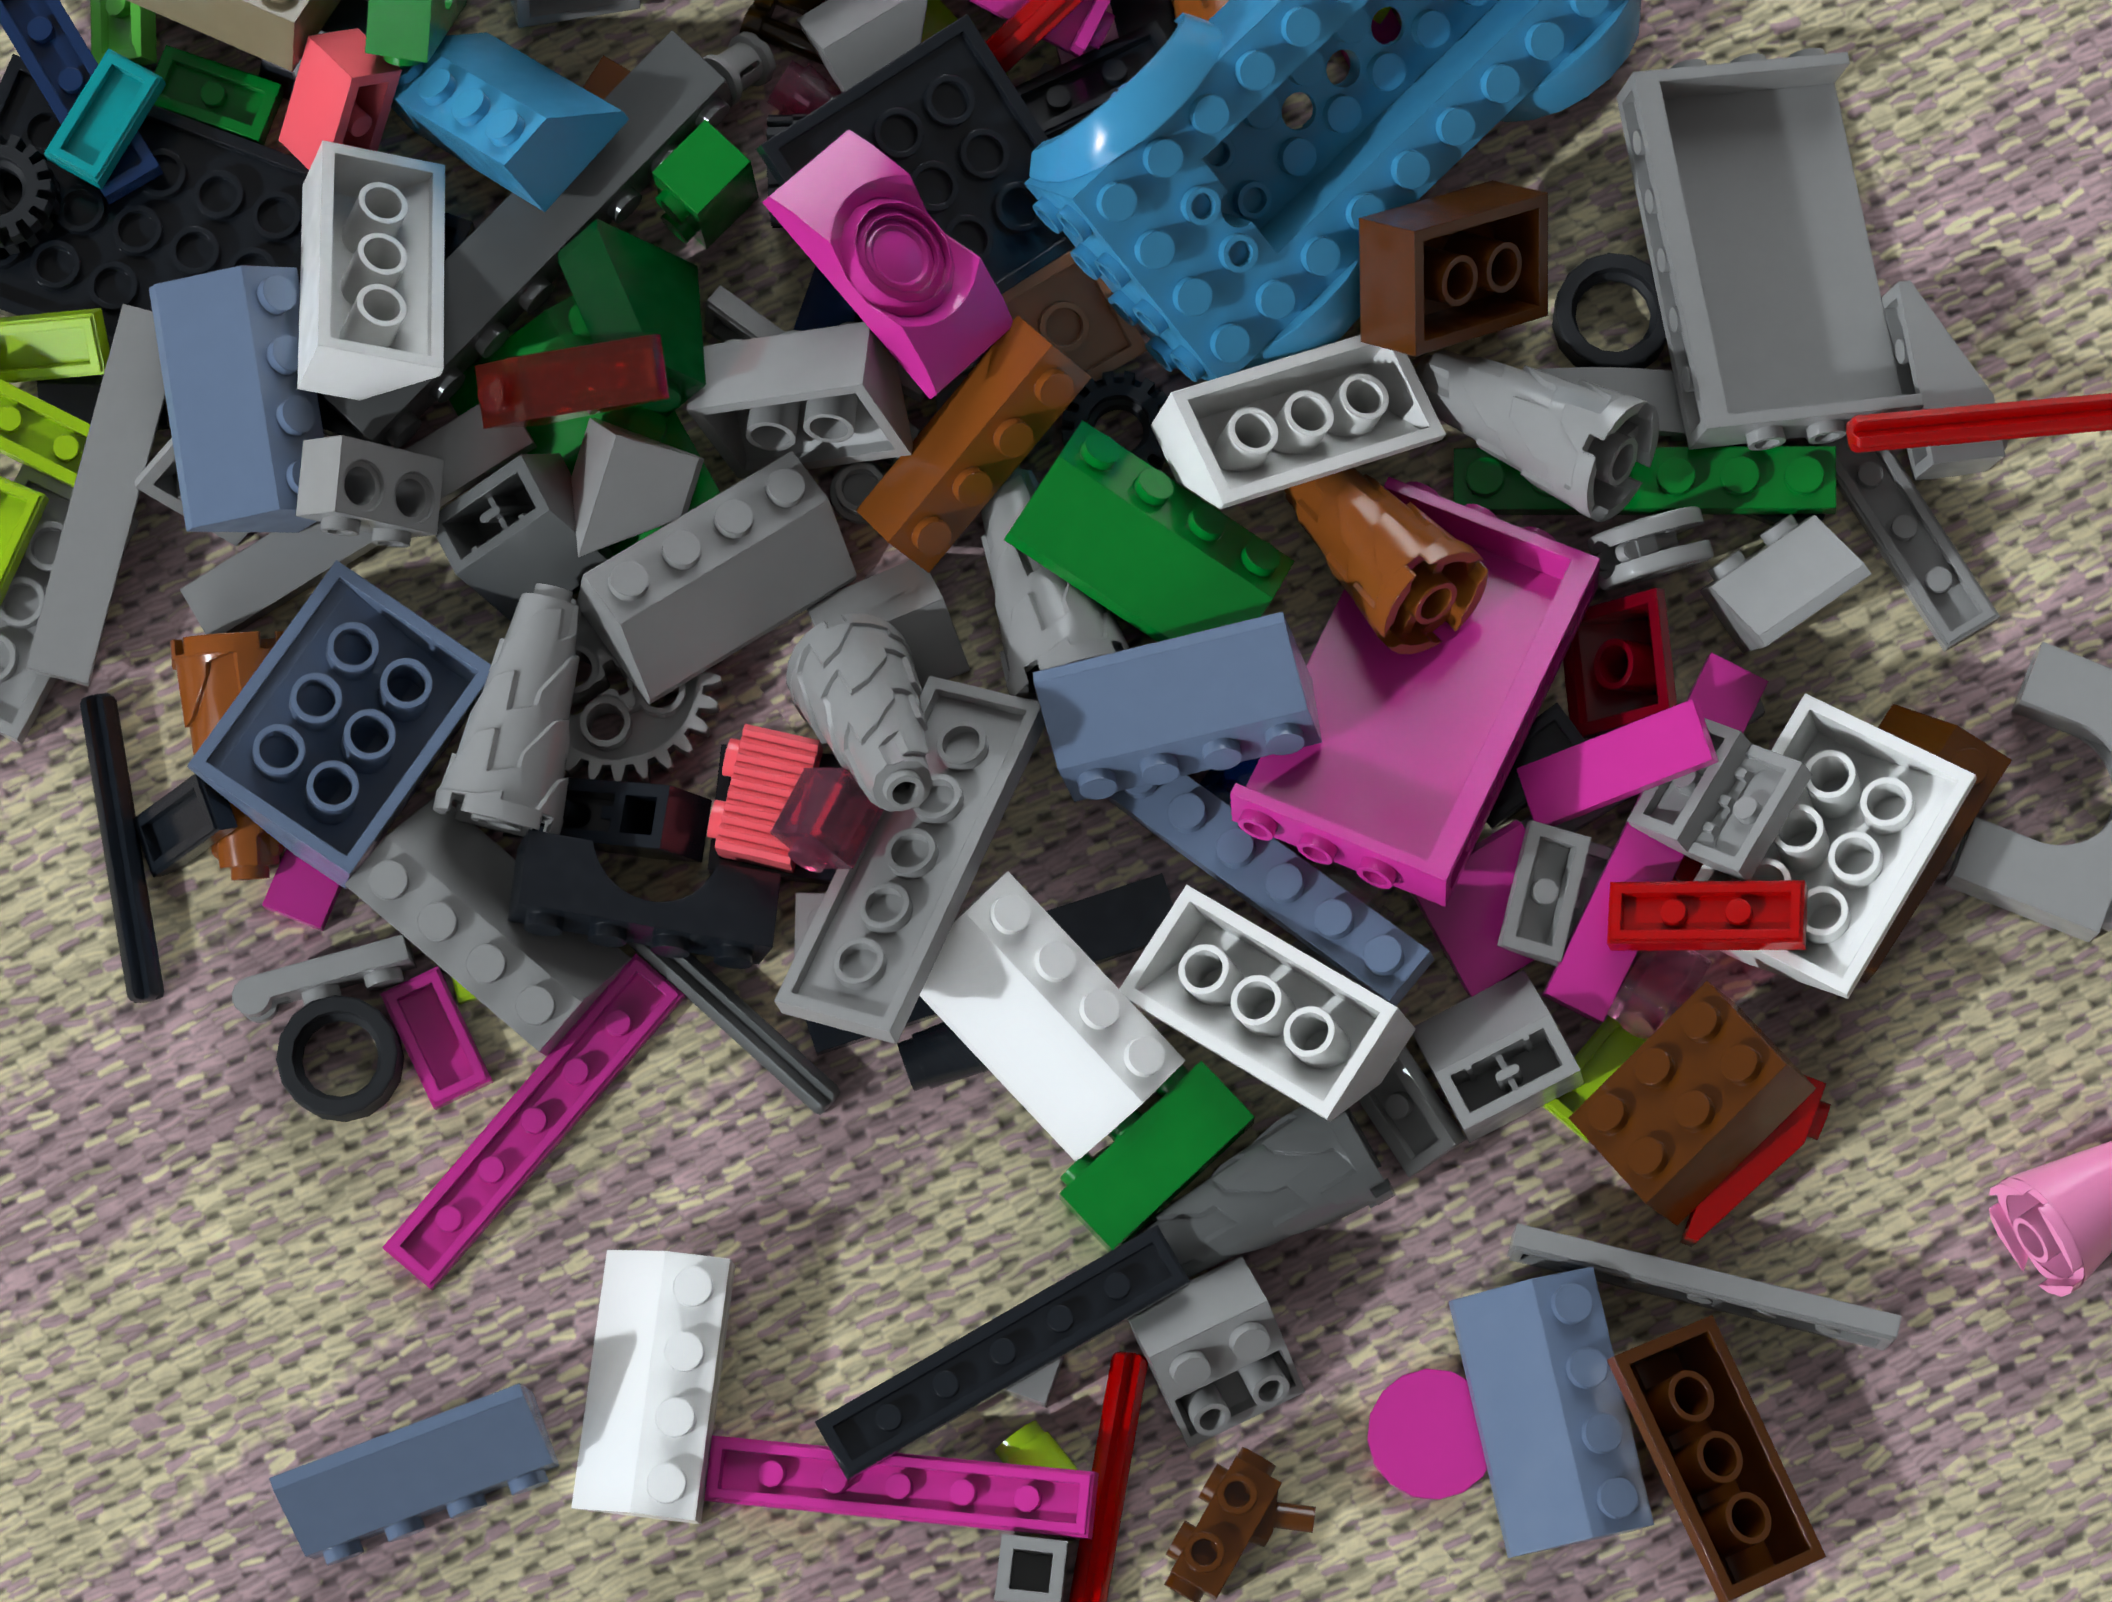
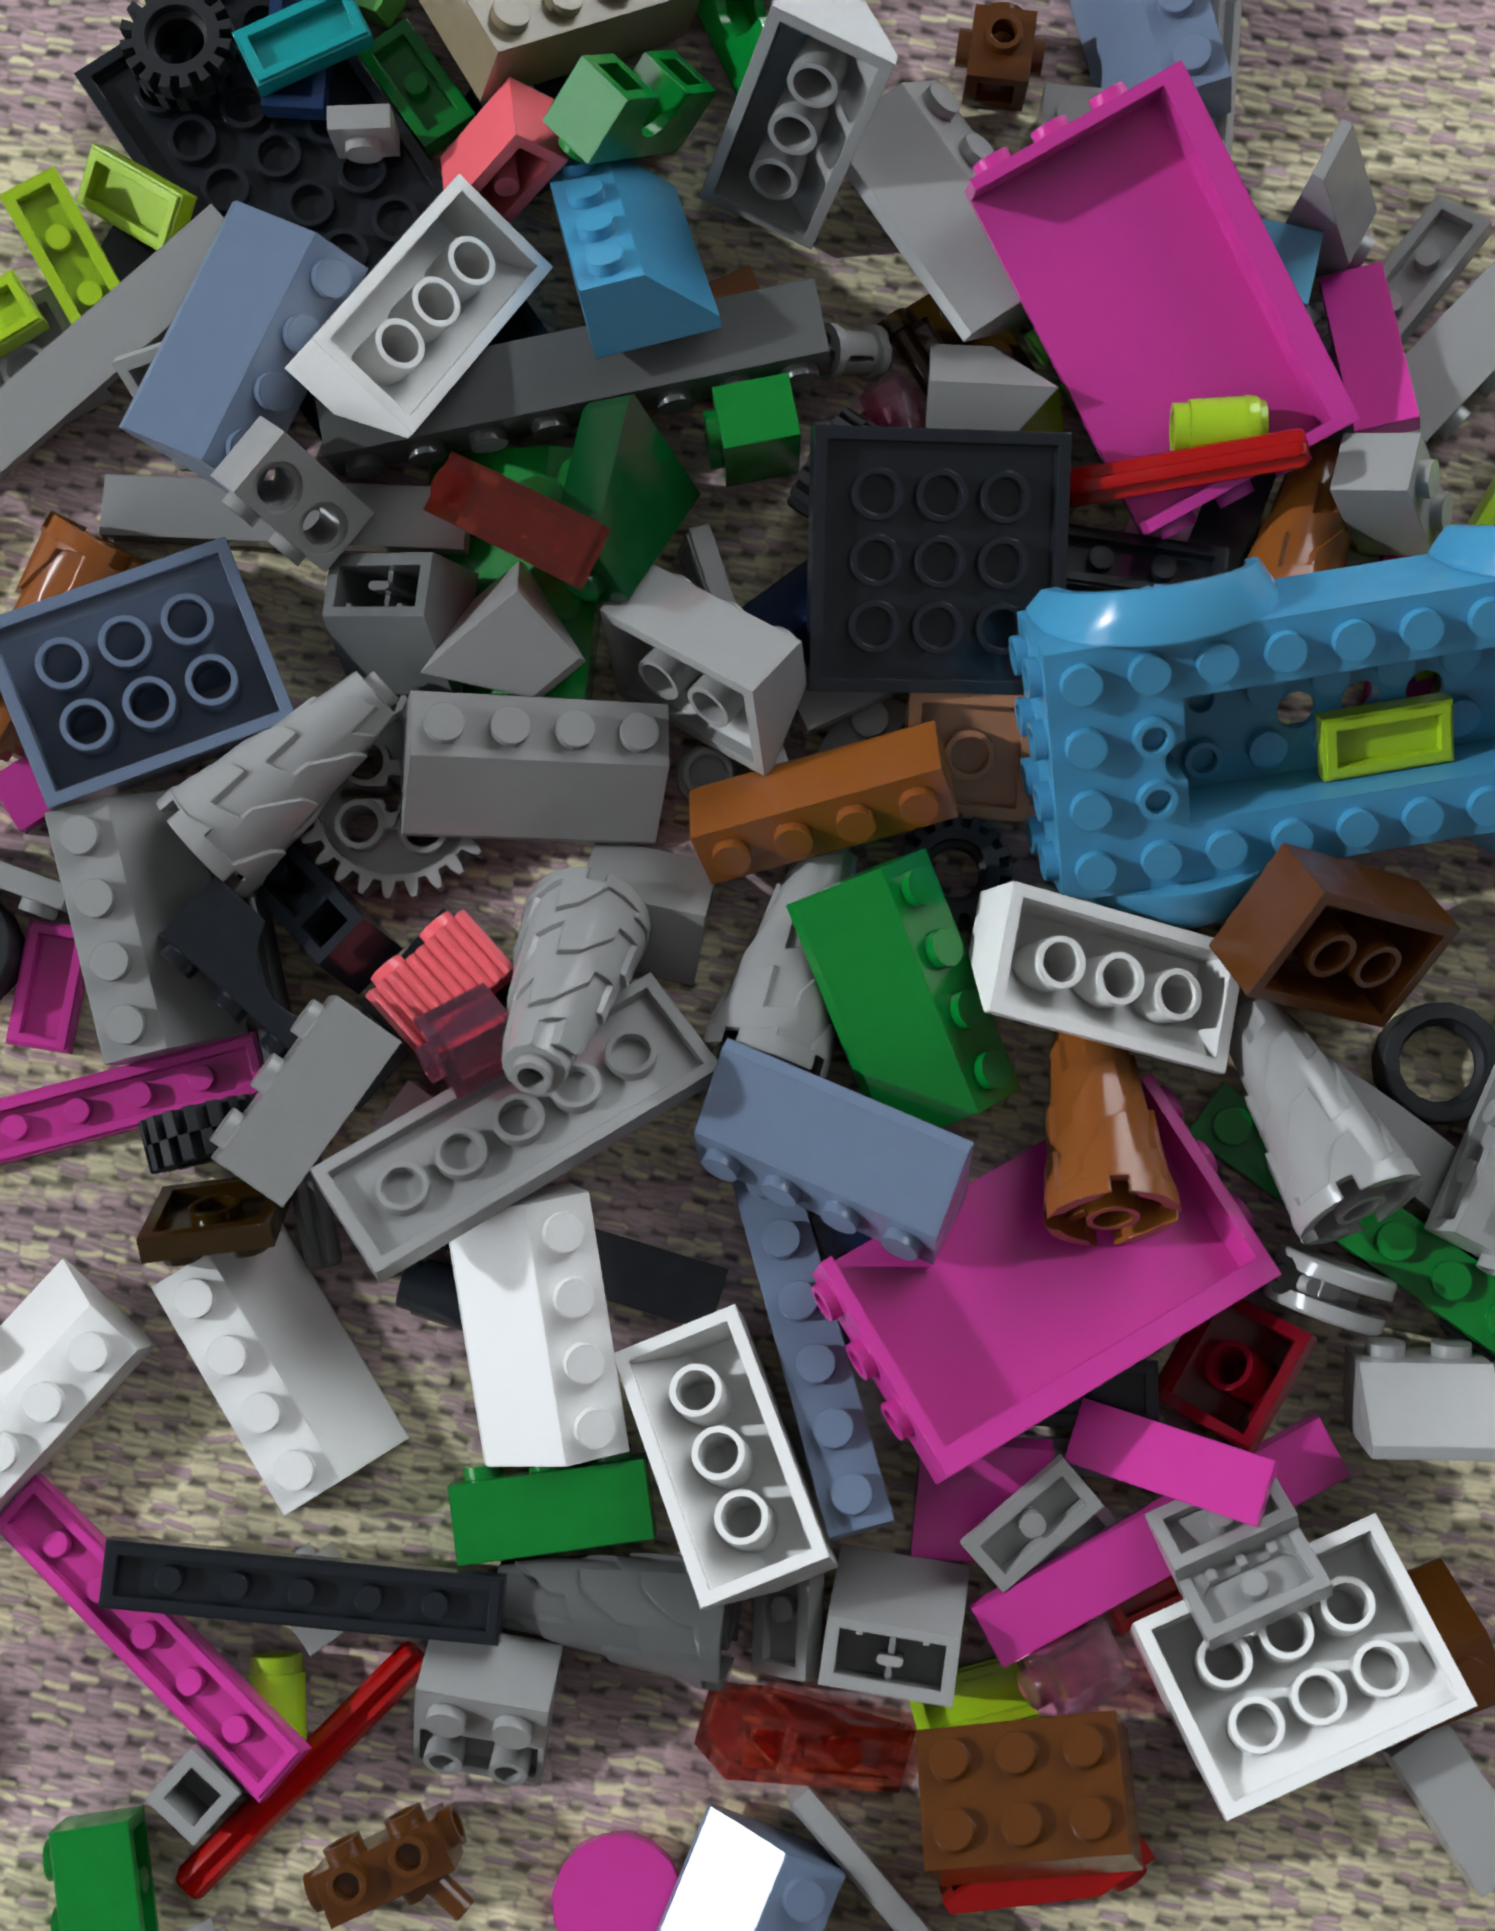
camera: 35 degrees right, 5 degrees up
dark pink slope [762,130,1013,399] -> none
red tile [1607,880,1808,951] -> none
none -> dark brown plate [136,1177,292,1266]
none -> black tyre [138,1094,255,1174]
none -> white slope [151,1224,409,1516]
none -> light grey brick [210,995,402,1208]
none -> light grey plate [327,103,400,164]
none -> clear red slope [694,1682,916,1793]
none -> lime tile [1315,692,1454,782]

